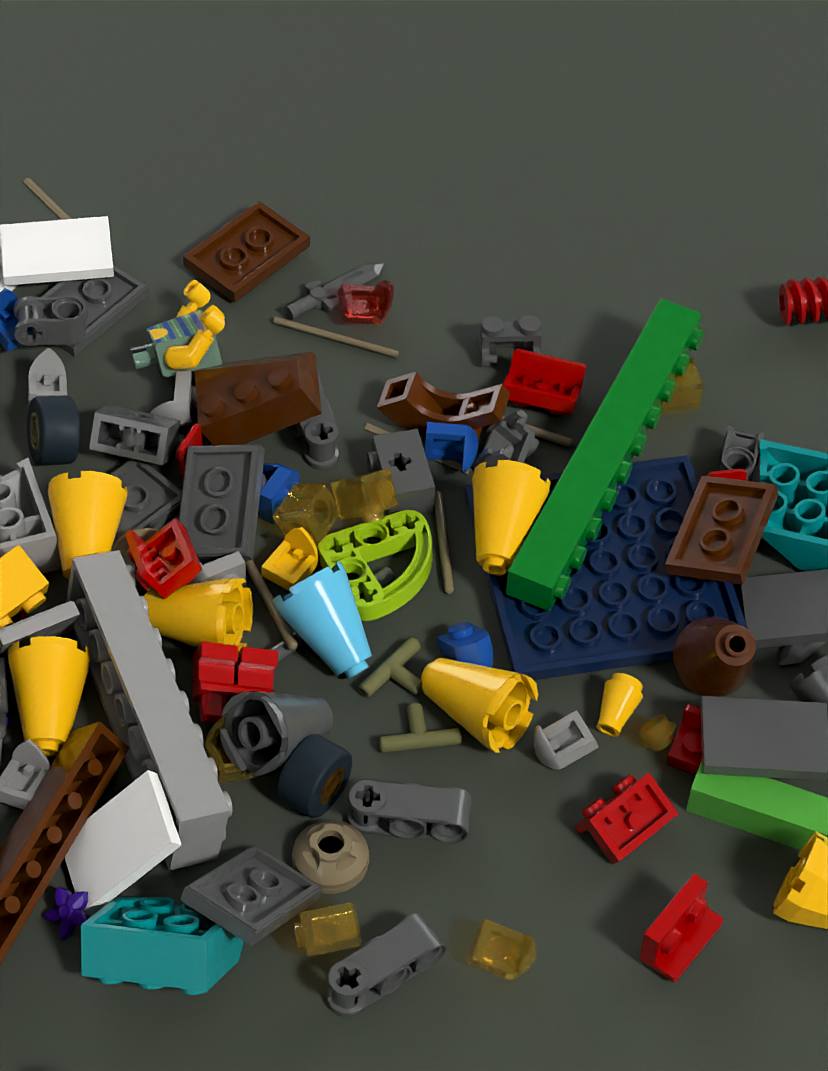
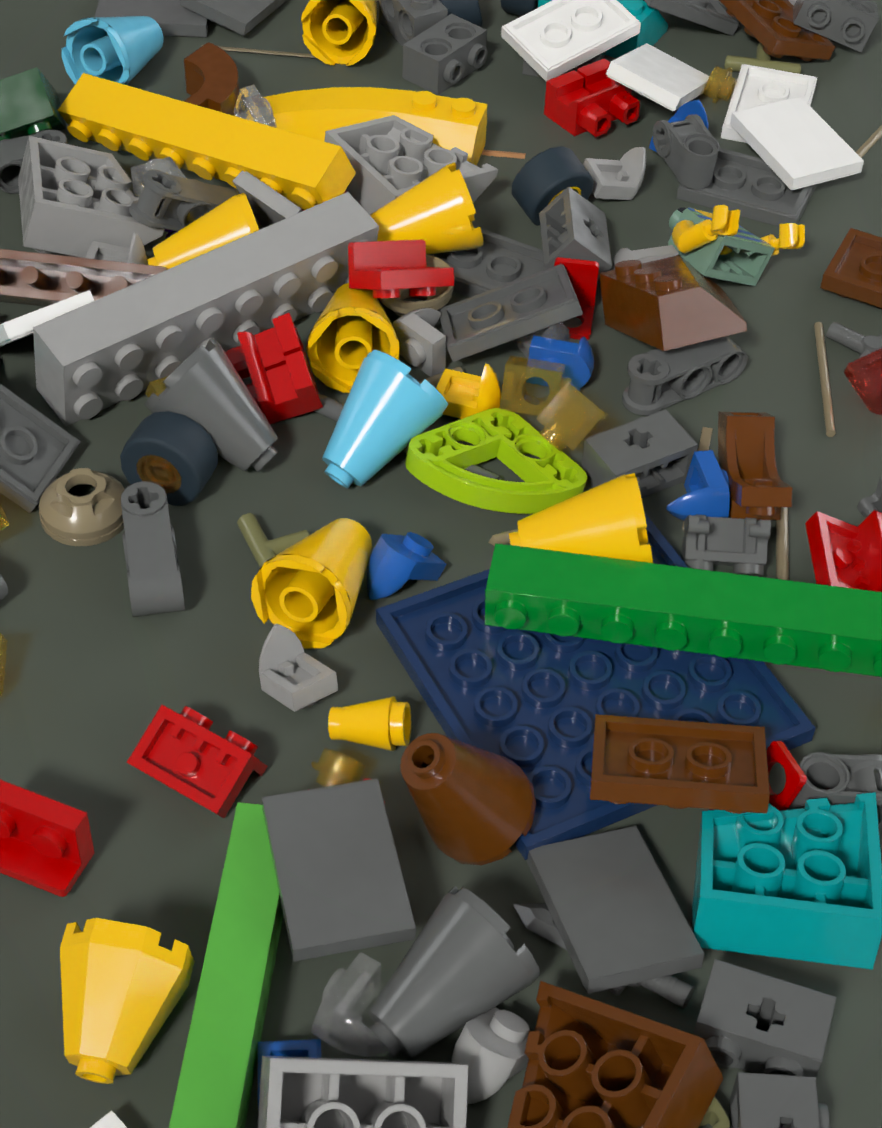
camera: 75 degrees right, 5 degrees down
olive piece [358,637,423,697] -> none

